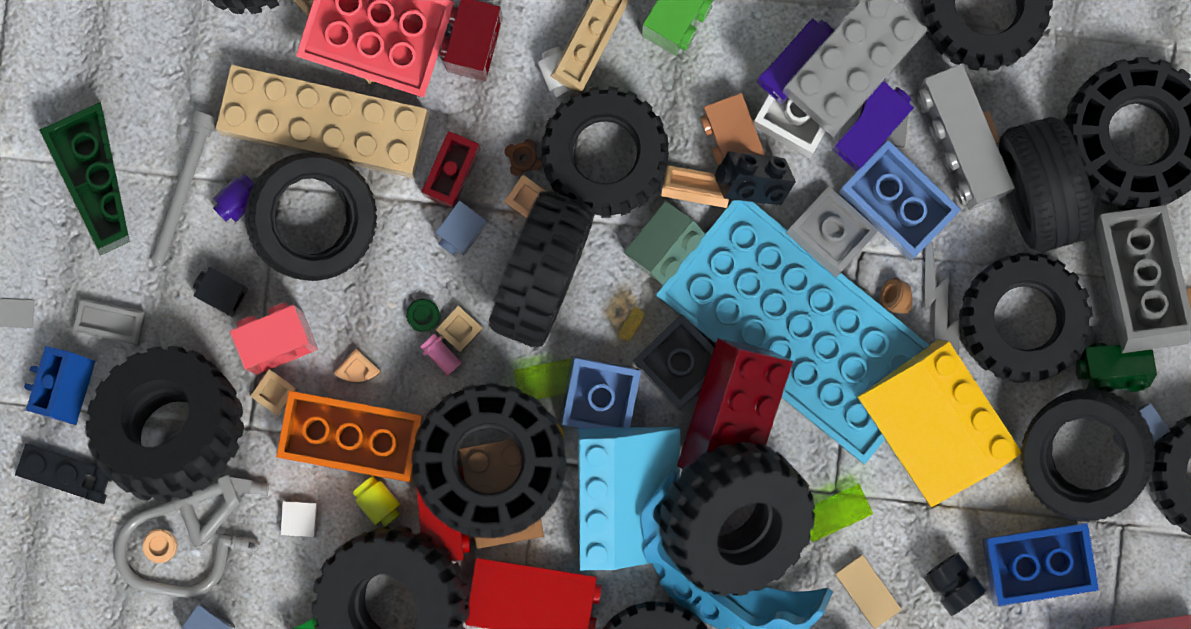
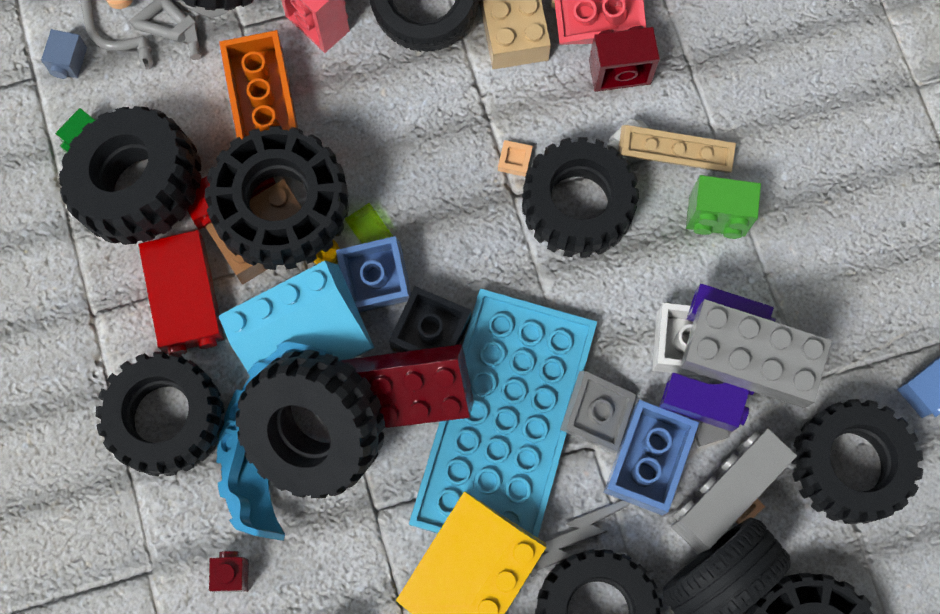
camera: 65 degrees right, 10 degrees down
tan tile [250,369,298,416] -> none
white tile [280,501,317,537] -> none
light nougat tile [334,349,381,383] -> none
neon yellow brick [352,476,401,526] -> none
dark green tile [406,299,440,333] -> none
bright pink pin [420,333,462,376] -> none
dark red brick [421,131,481,209] -> none
sand blue brick [435,201,487,256] -> none
tan tile [436,305,483,353] -> none
black tyre [488,191,595,348] -> none
reddish brown plate [505,139,542,176] -> none
clear yellow tile [617,306,645,343] -> none
sand green brick [623,201,705,286] -> none
light nougat tile [661,165,729,208] -> none
nougat brick [700,93,765,167] -> none
black brick [714,151,796,205] -> none
clear neon green tile [810,484,873,542] -> none
tan tile [835,555,902,629] -> none
medium nougat tile [880,278,913,314] -> none

